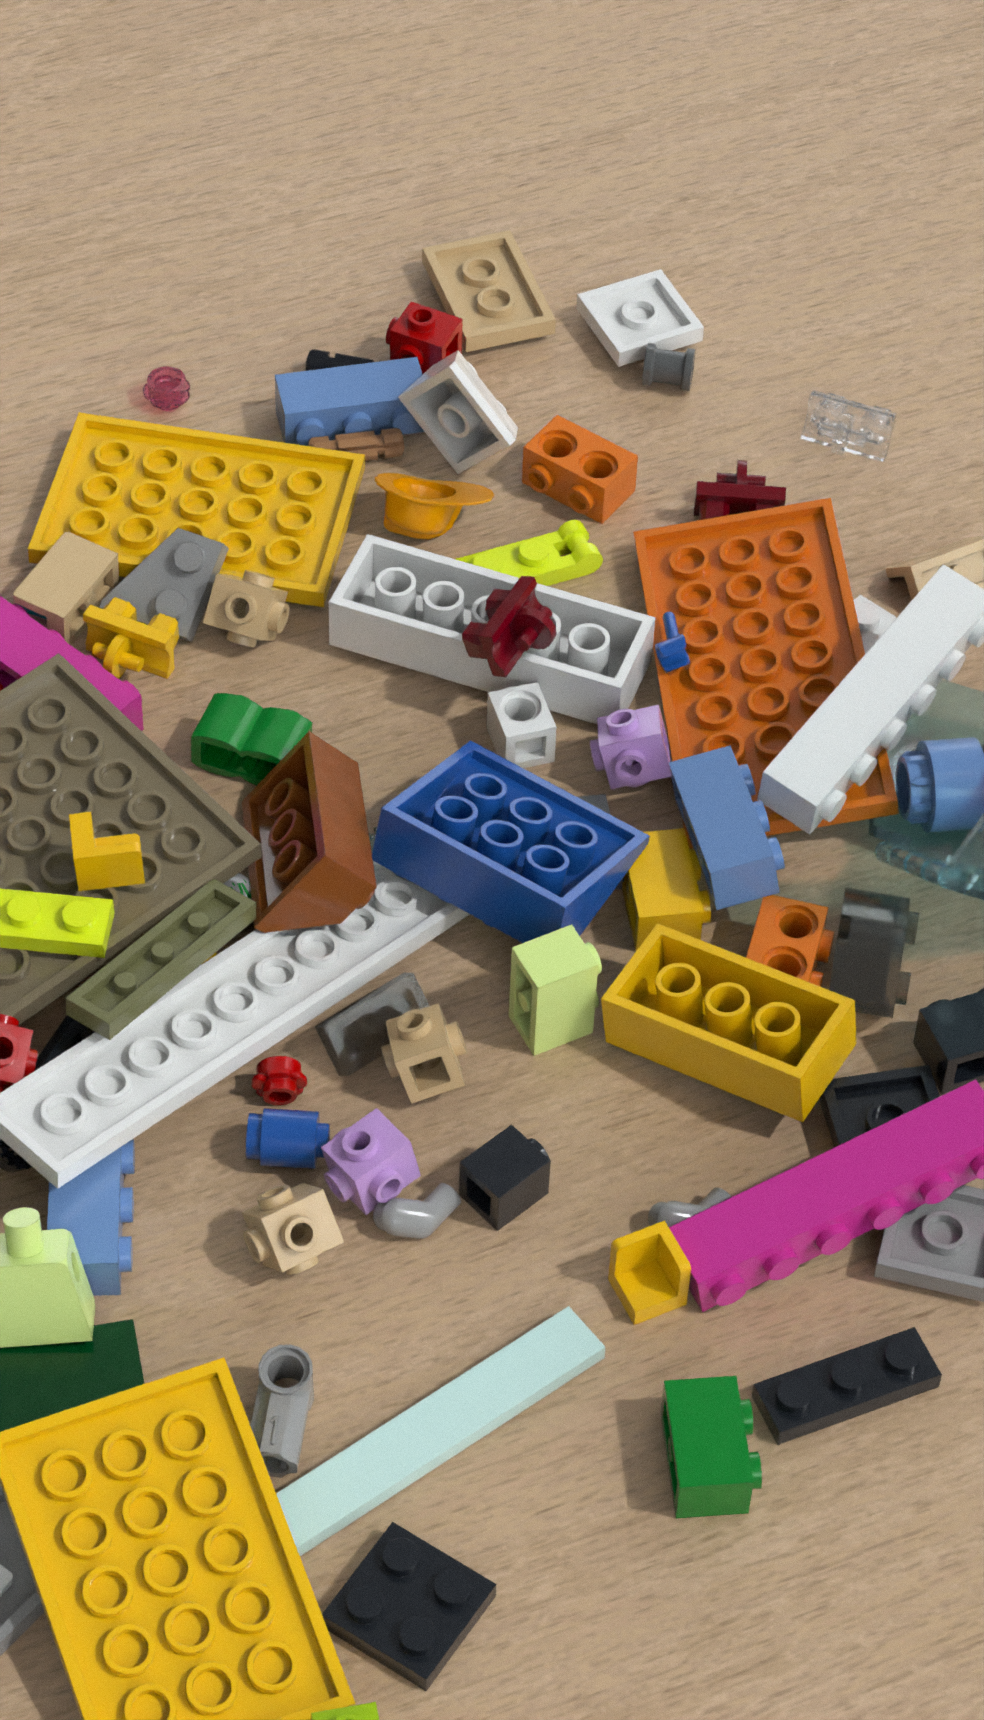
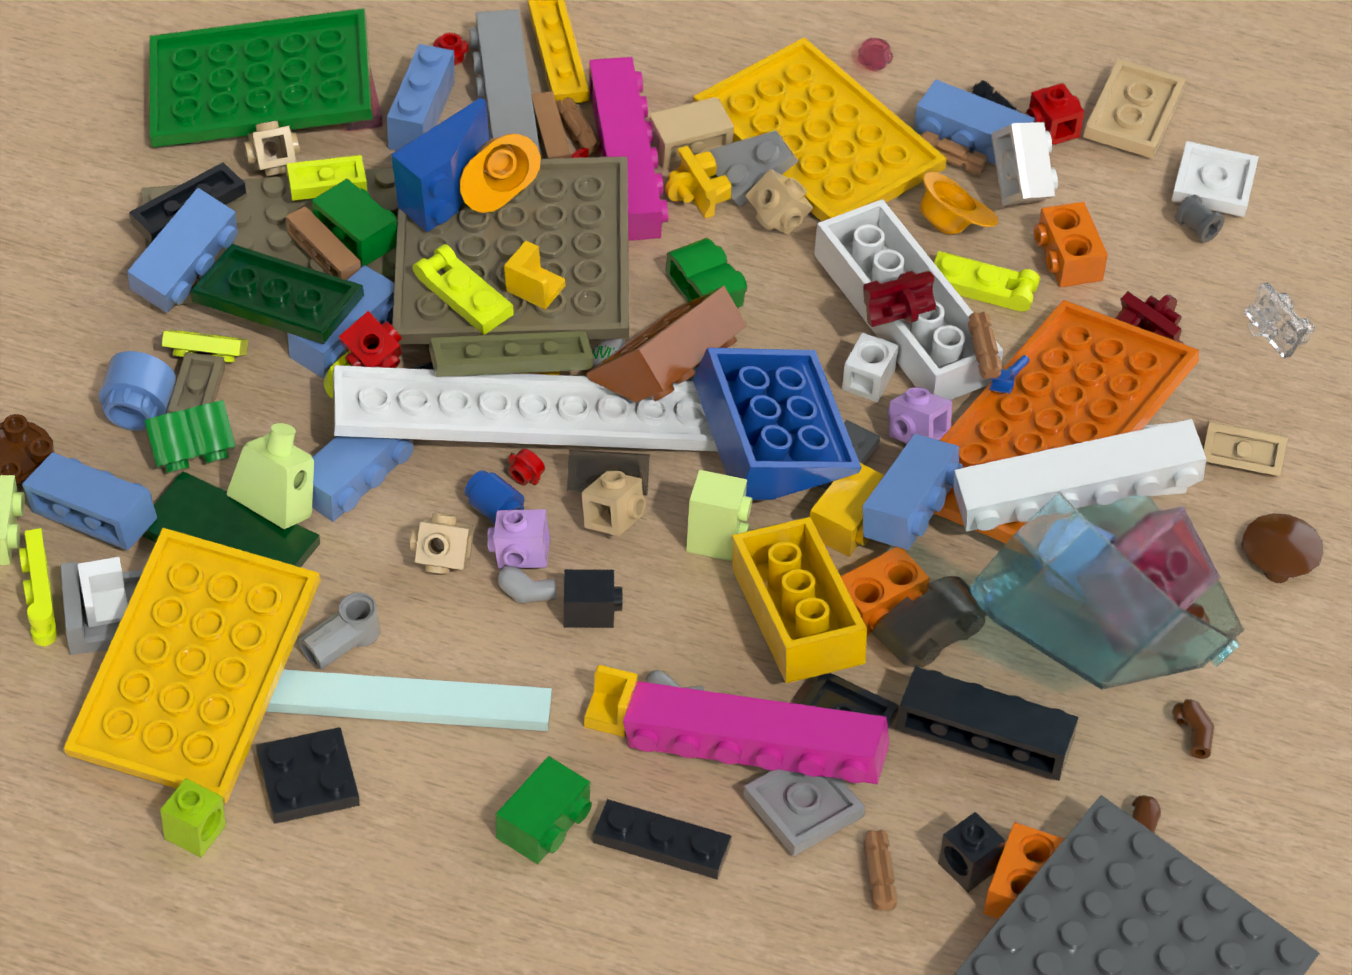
camera: 40 degrees right, 0 degrees up
none -> medium nougat axle [968,311,1002,379]

